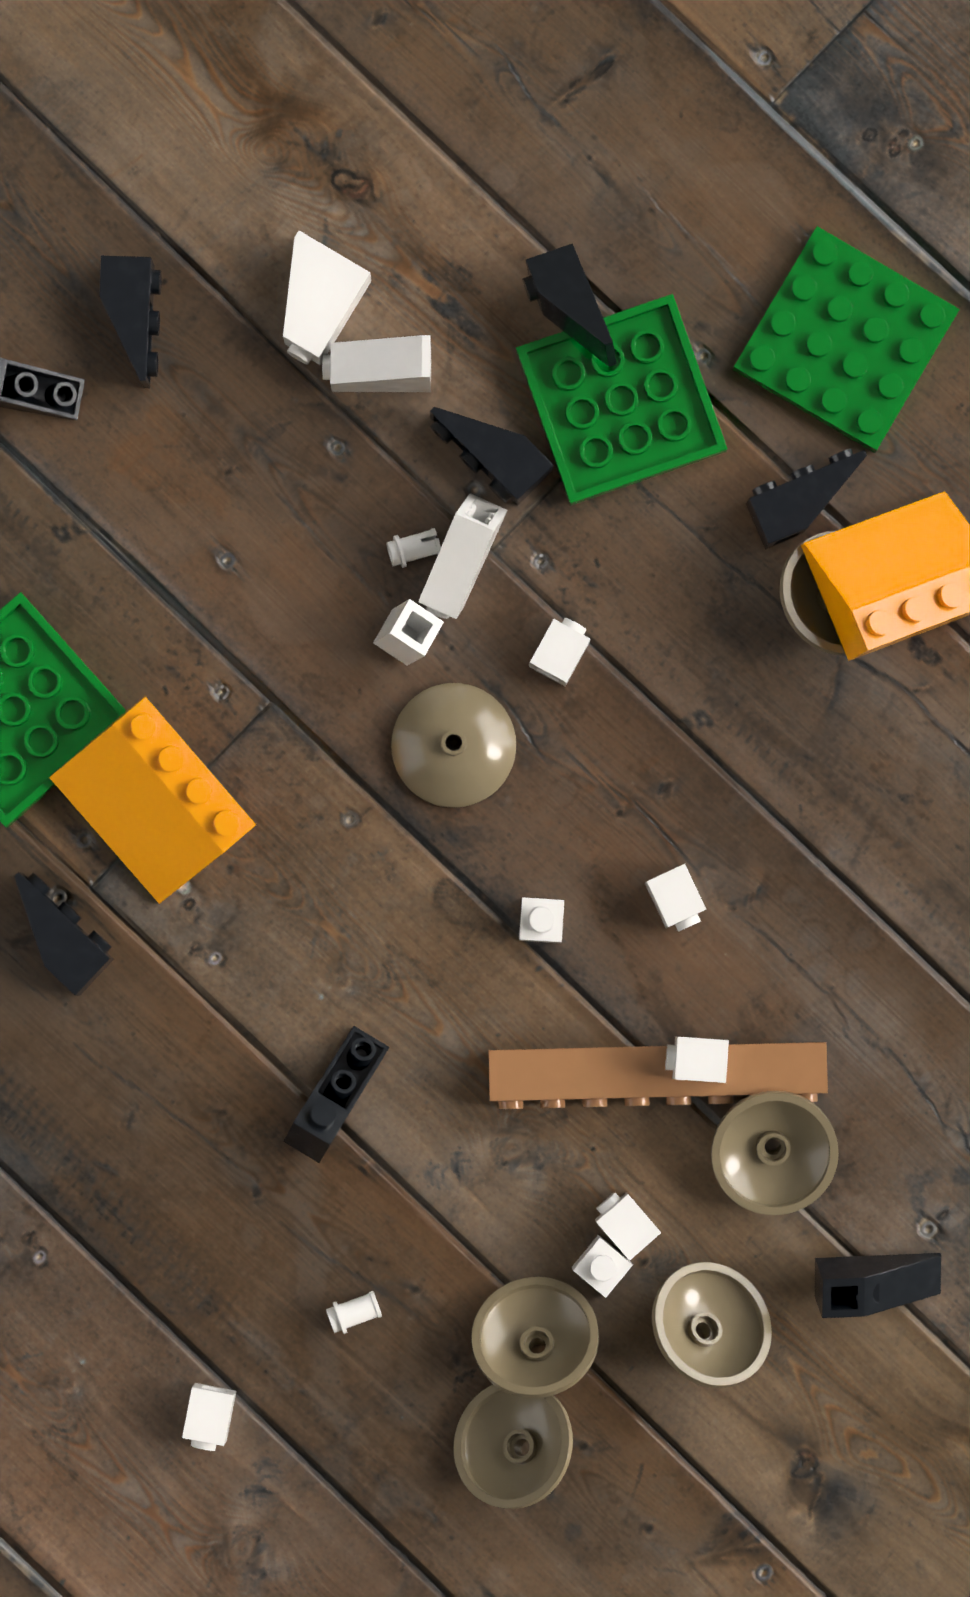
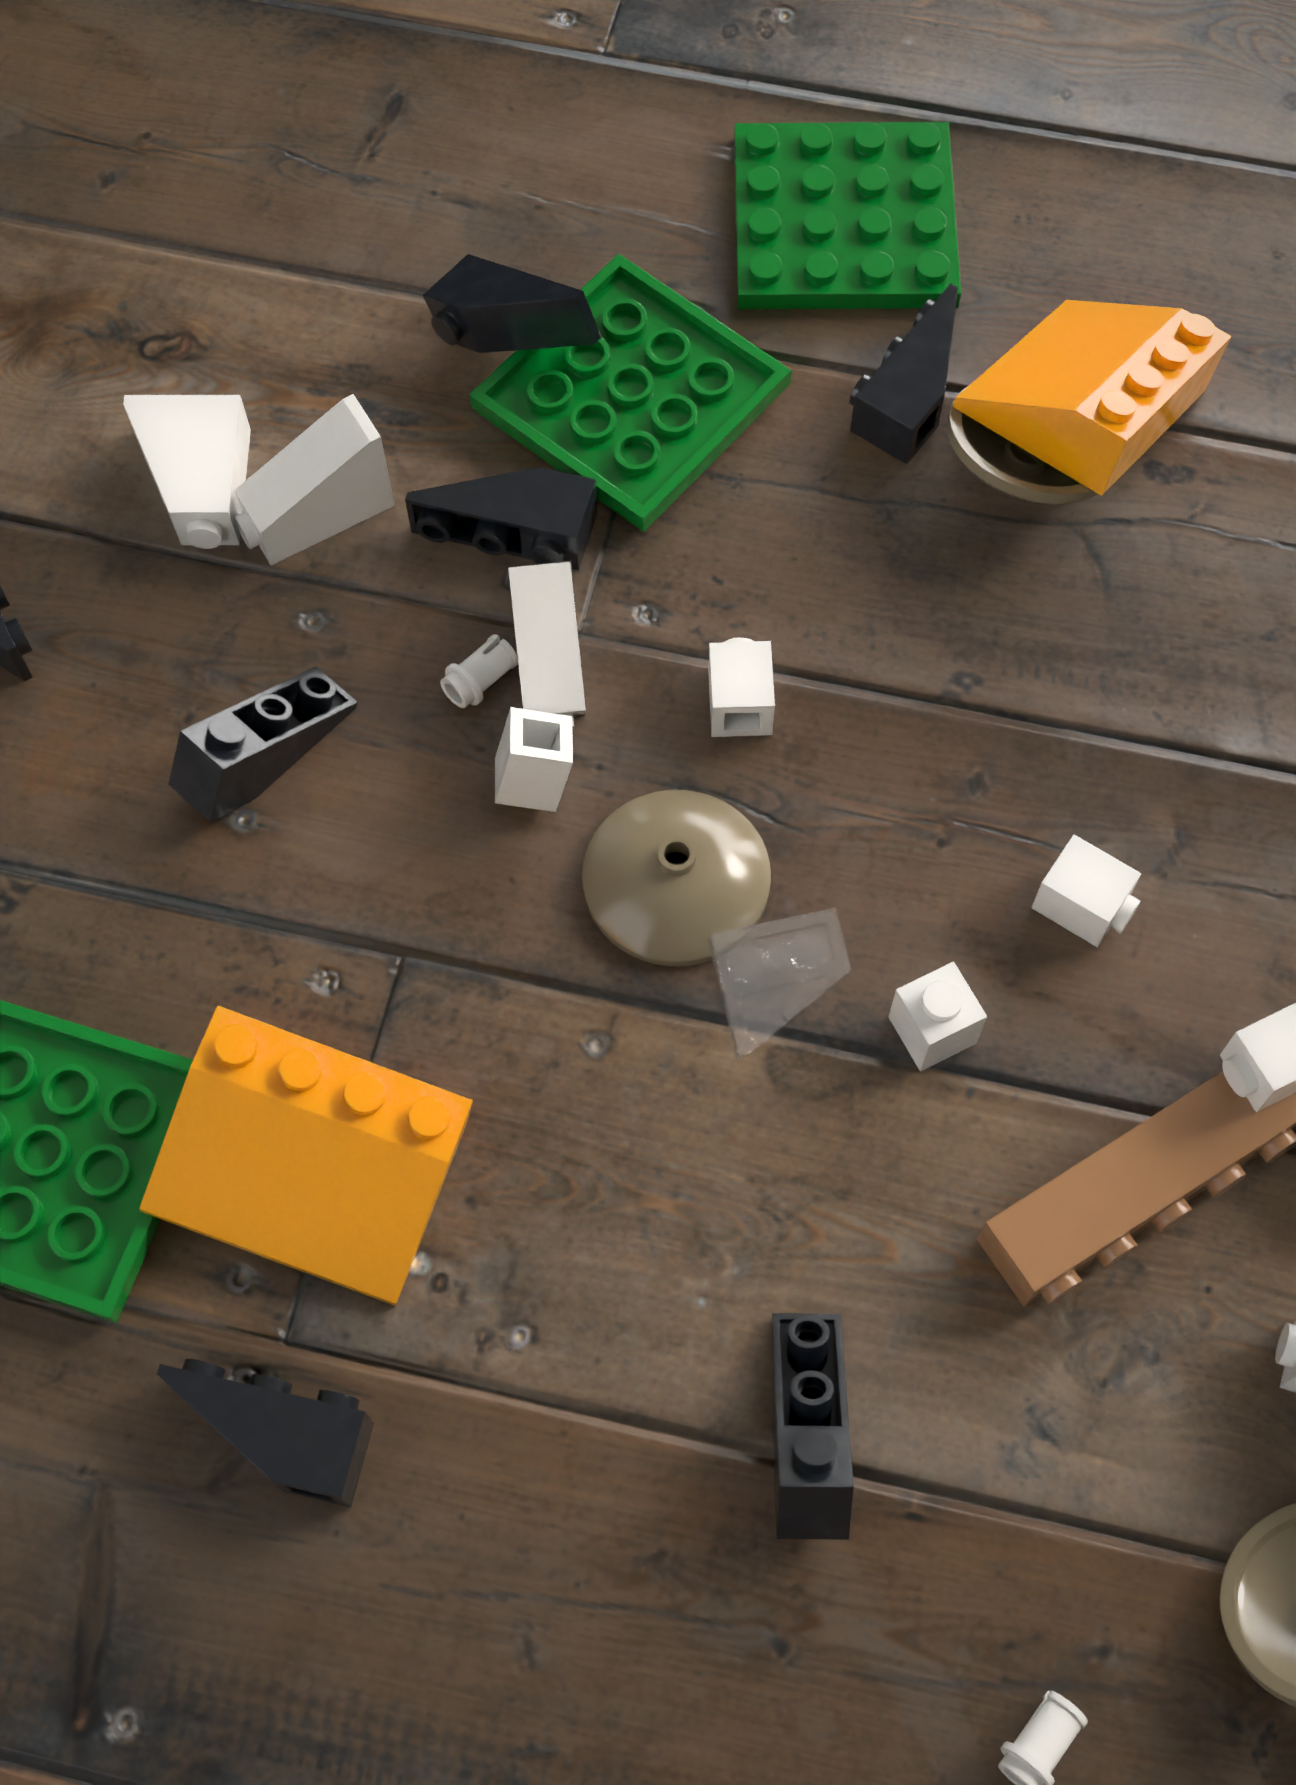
camera: 25 degrees left, 20 degrees down
none -> black slope [168,667,358,822]
none -> clear wing [708,907,851,1059]

